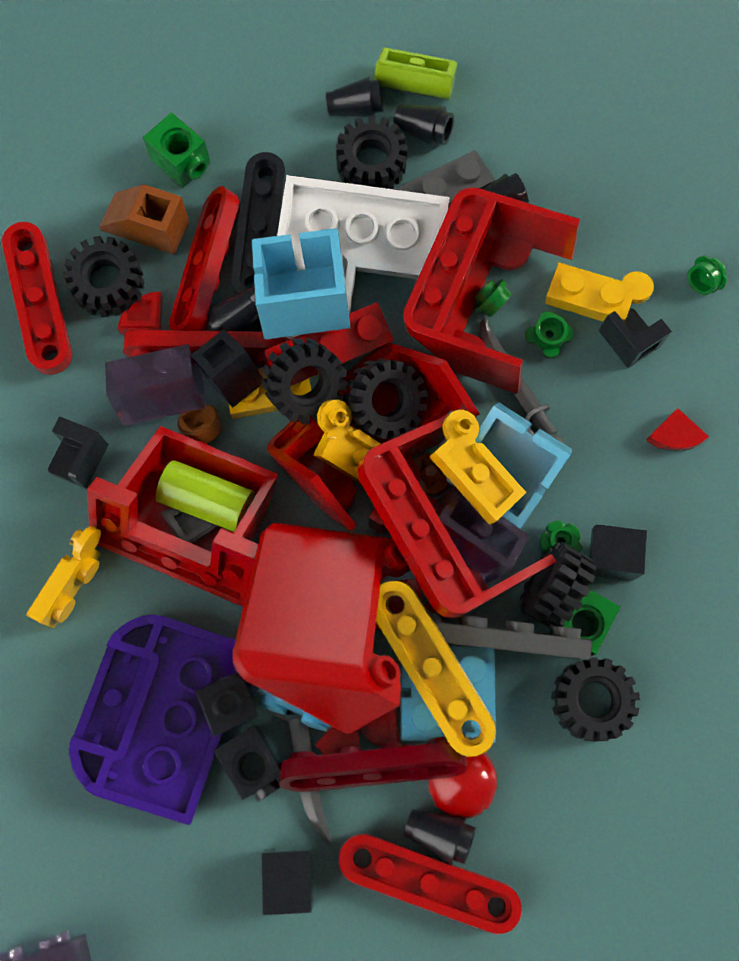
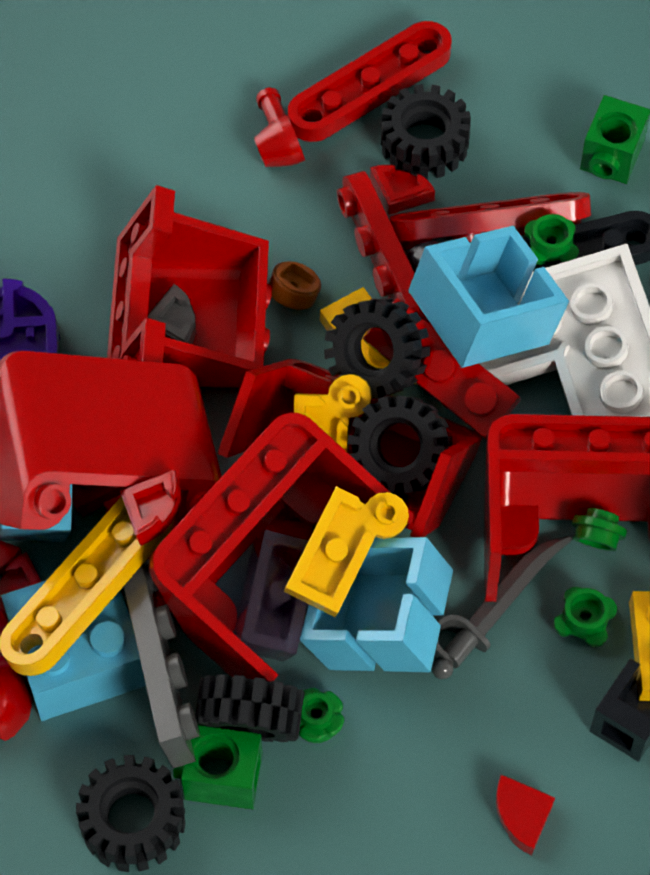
camera: 70 degrees right, 15 degrees down
yellow hinge [26,526,101,628] -> none
black panel [48,416,109,489] -> none
dark orange slope [99,184,190,255] -> none
clear purple brick [105,344,206,426] -> none
lime brick [156,460,255,532] -> none
black panel [190,329,263,408] -> none
black panel [590,524,647,581] -> none
none -> red tile [120,470,181,546]
none -> red bar [254,87,306,167]
none -> green plate [524,214,579,265]

